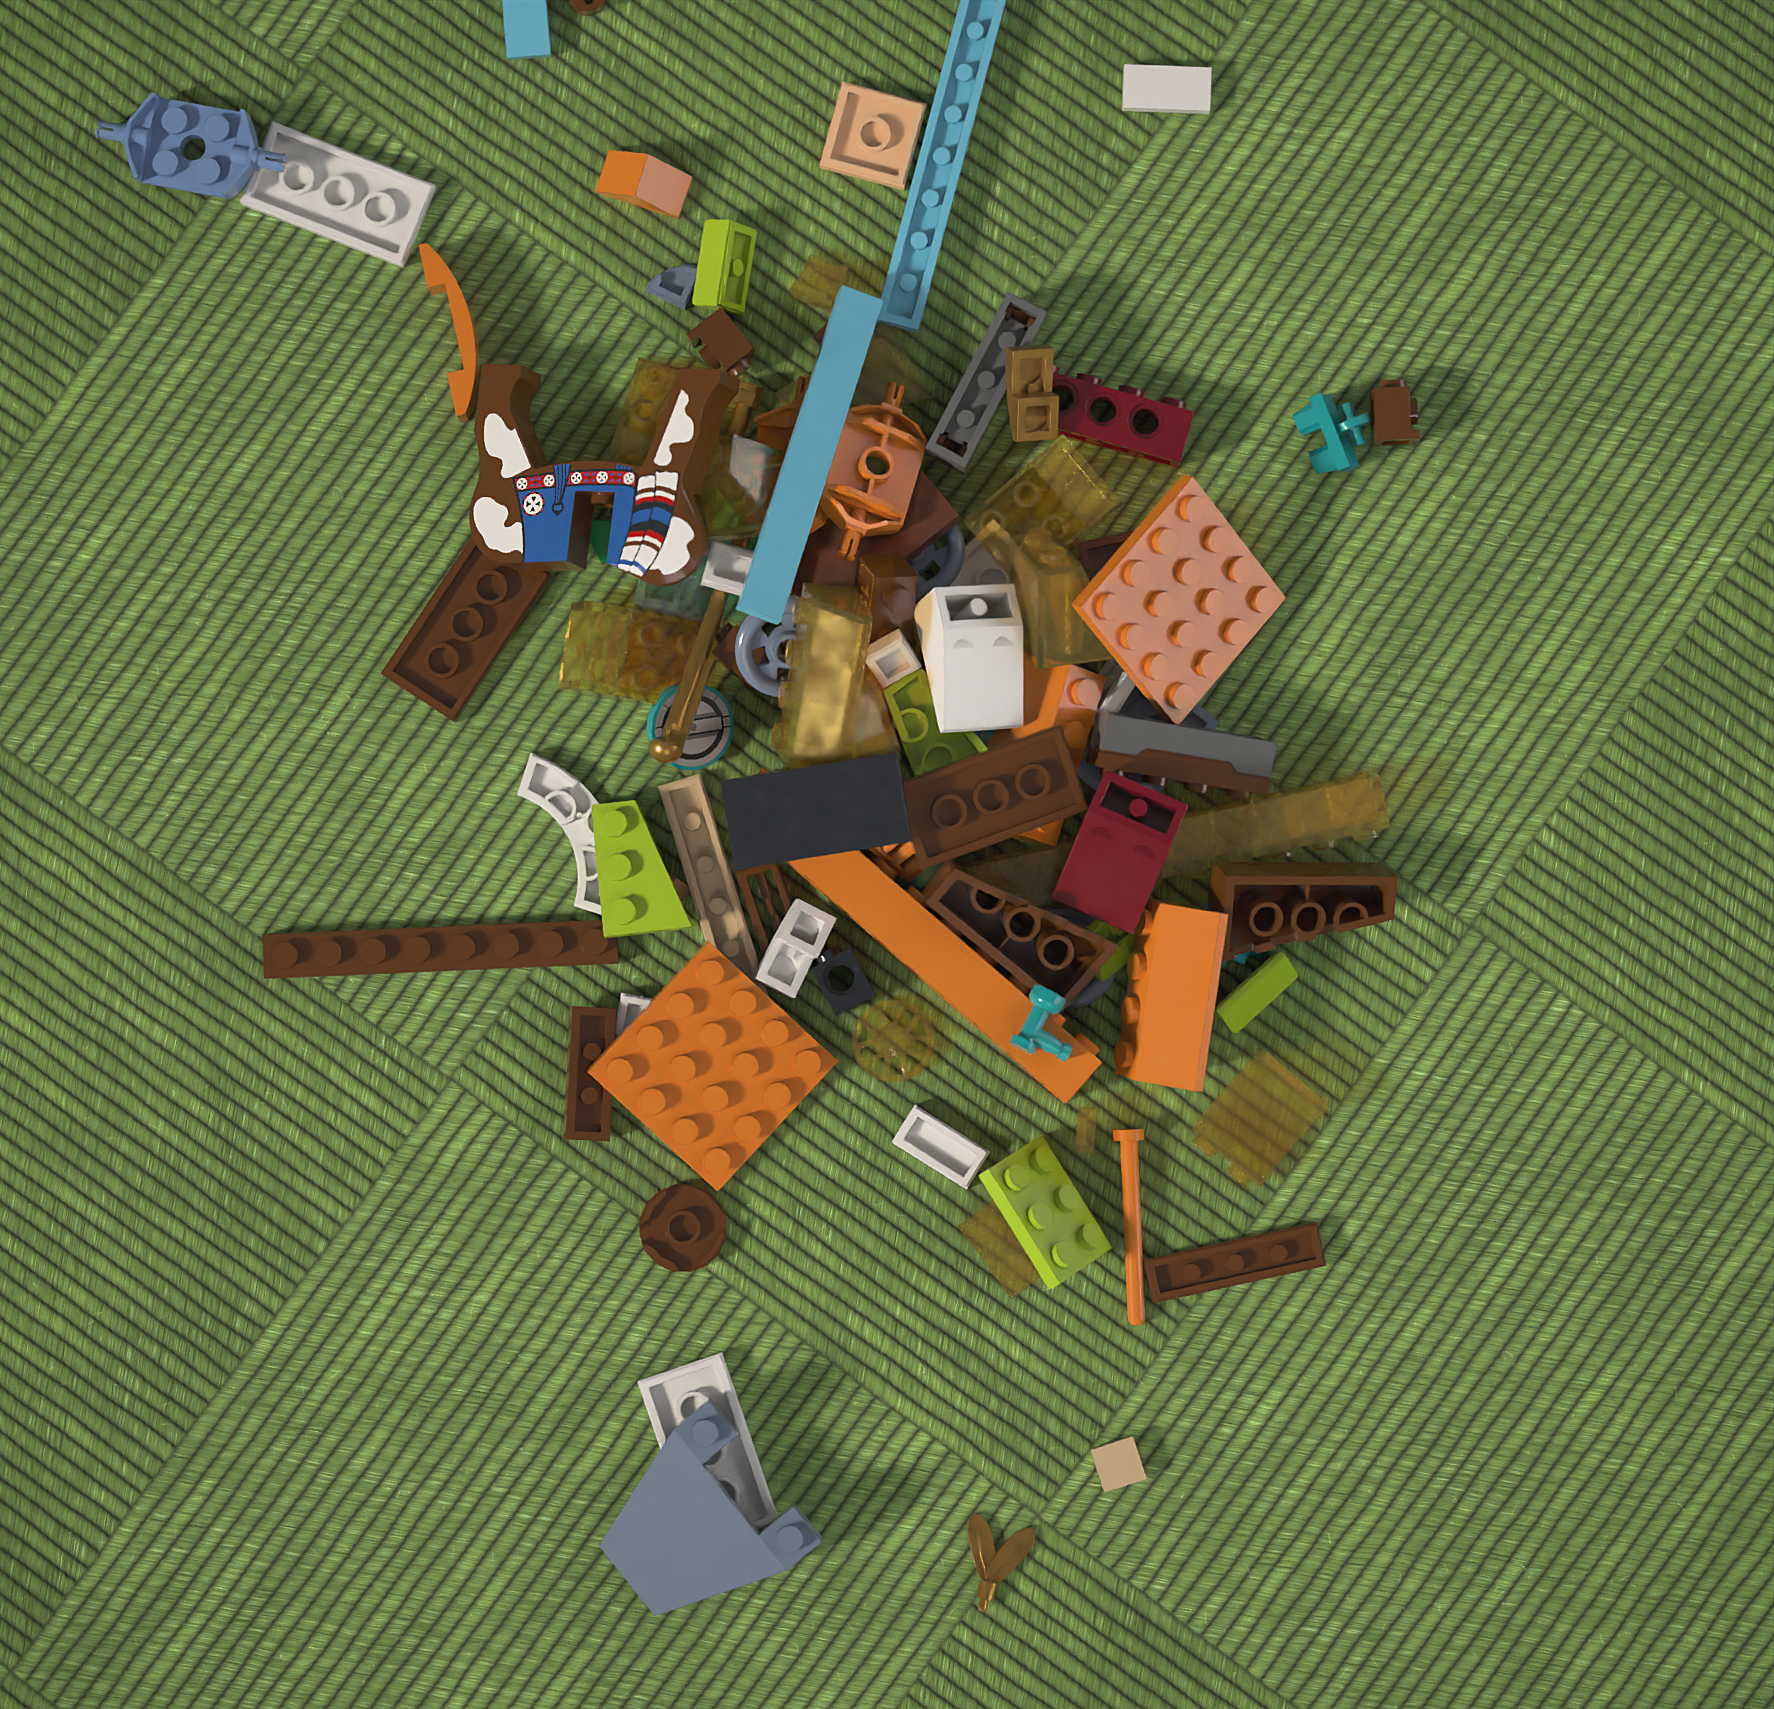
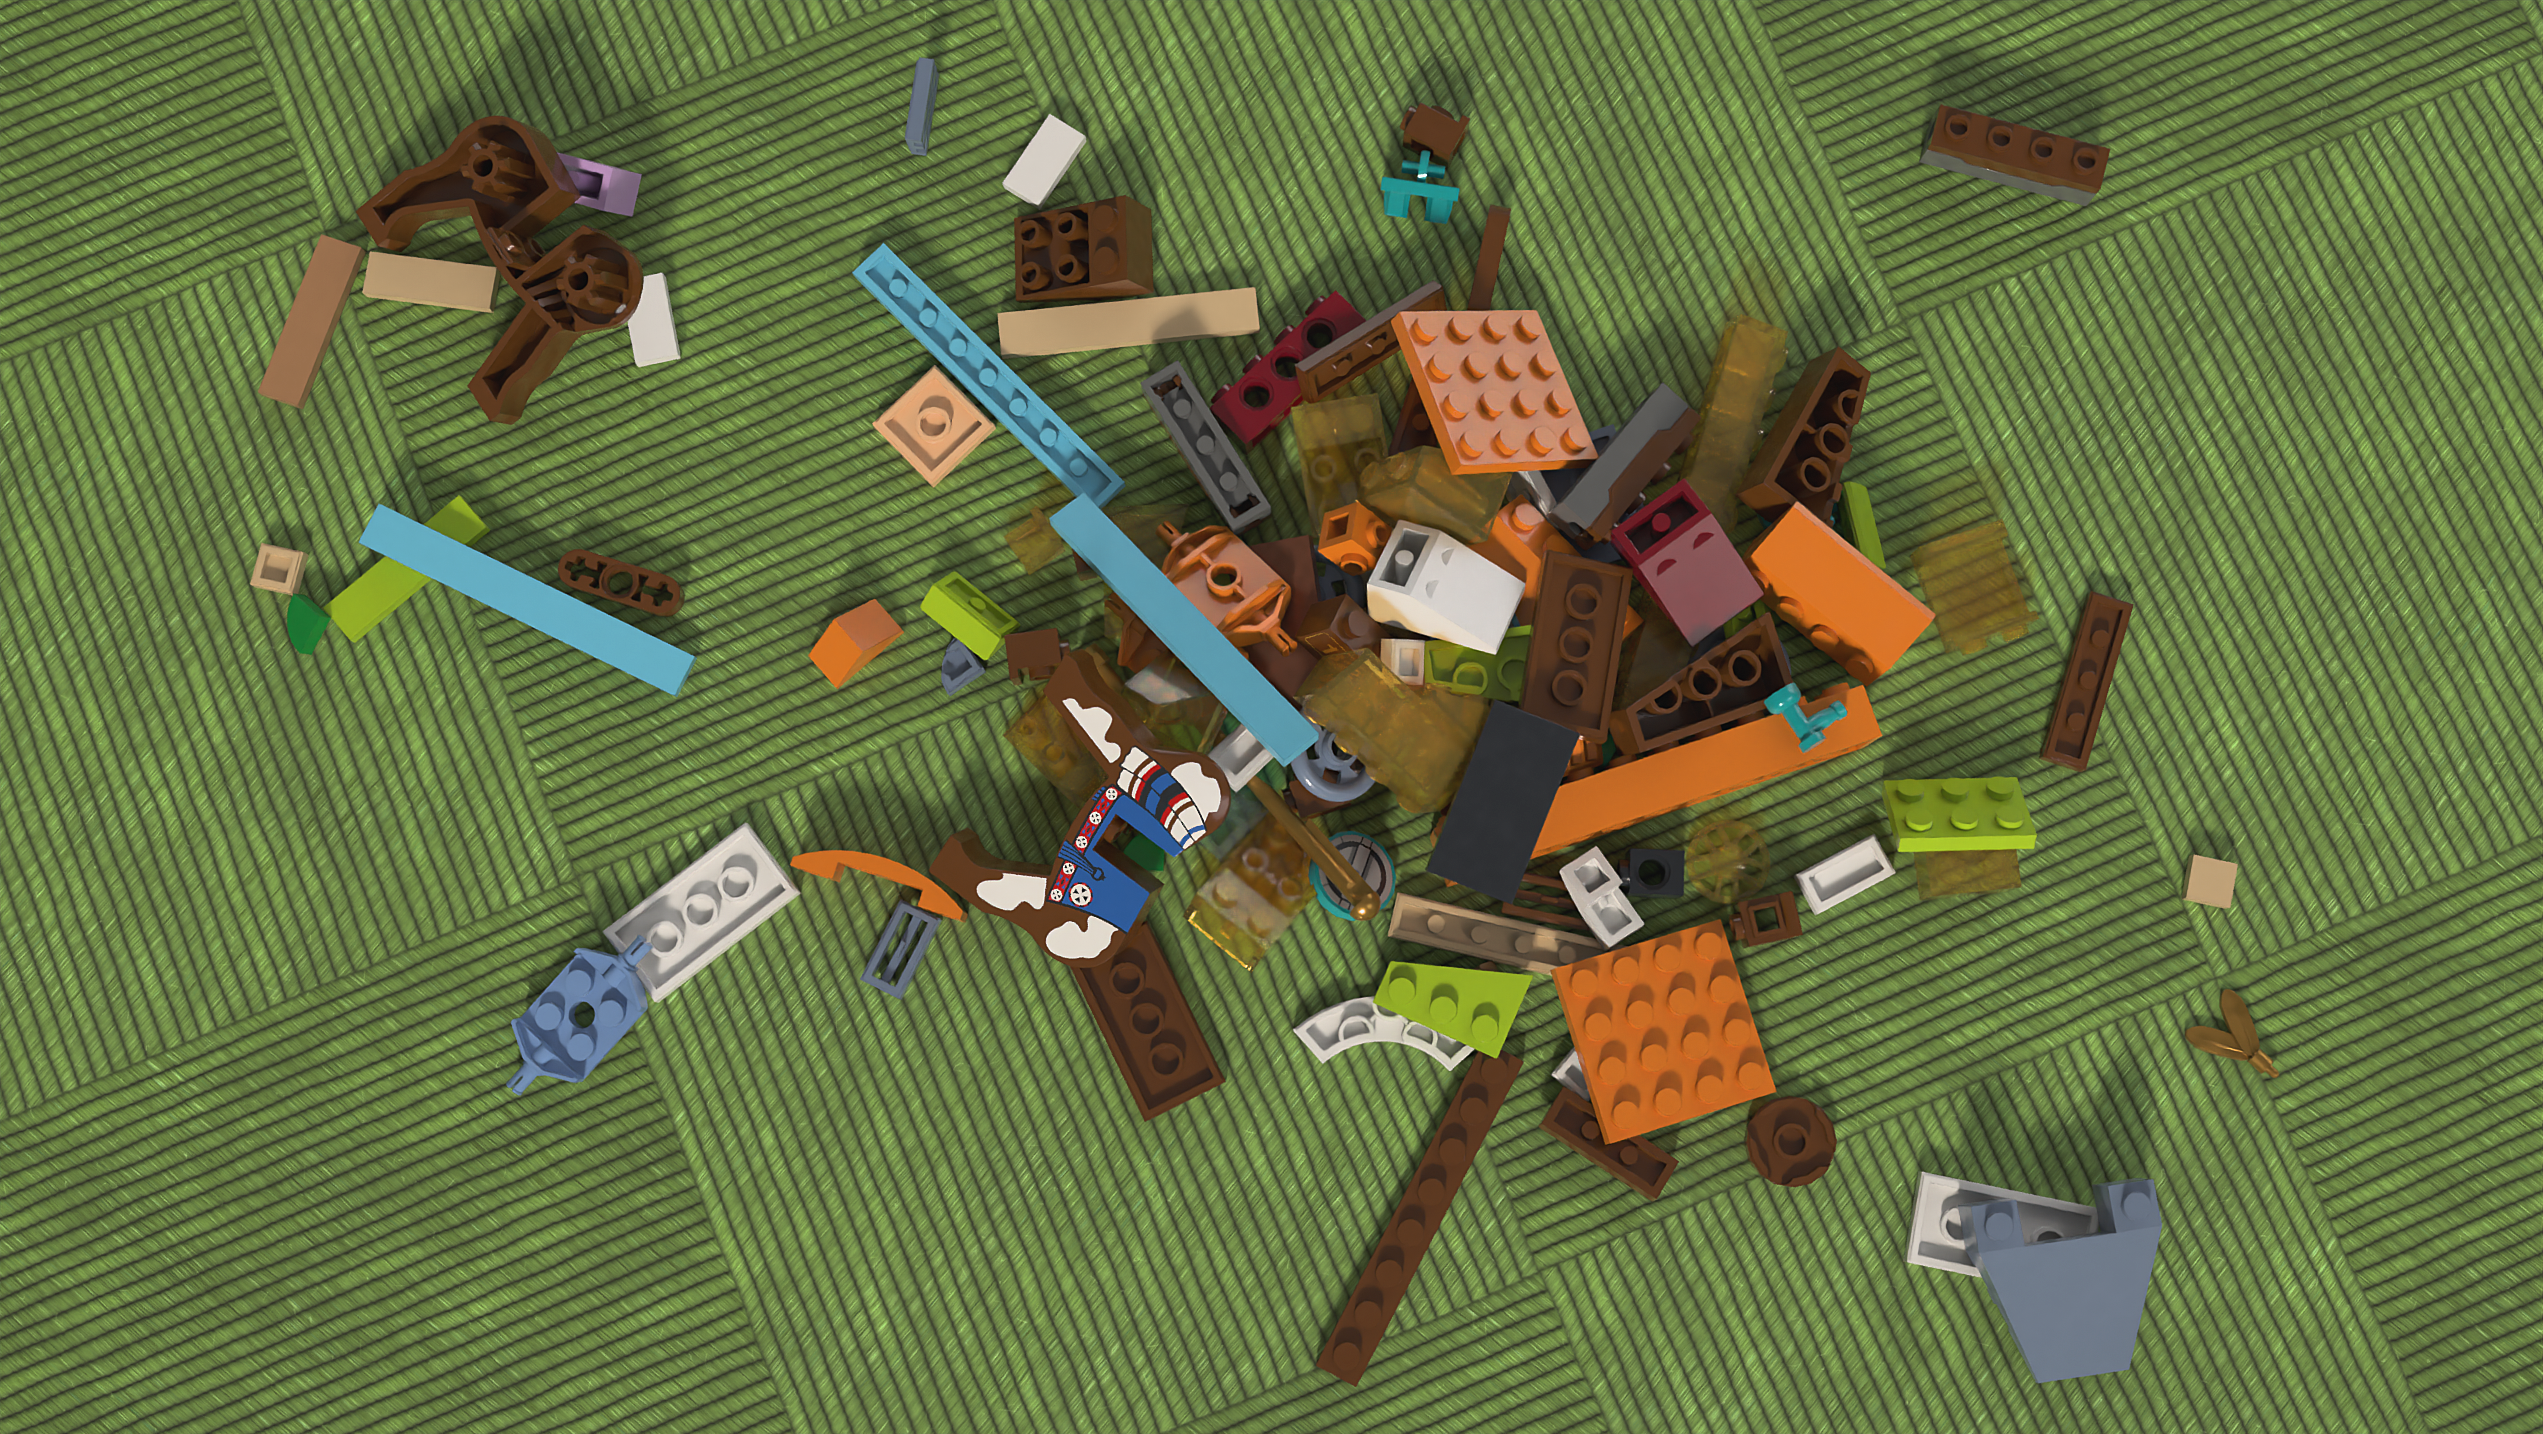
camera: 55 degrees left, 5 degrees down
pearl gold slope [1006,344,1059,442] -> none
clear yellow tile [1074,1107,1097,1154] -> none
orange bar [1113,1128,1145,1325] -> none
none -> sand blue tile [860,900,942,1000]
none -> tan tile [997,287,1260,359]
none -> reddish brown slope [1014,195,1154,303]
none -> reddish brown tile [1295,280,1447,405]
none -> orange brick [1318,502,1392,576]
none -> reddish brown beam [1467,204,1511,311]
none -> reddish brown window [1729,891,1803,949]
none -> reddish brown piece [1919,104,2110,206]

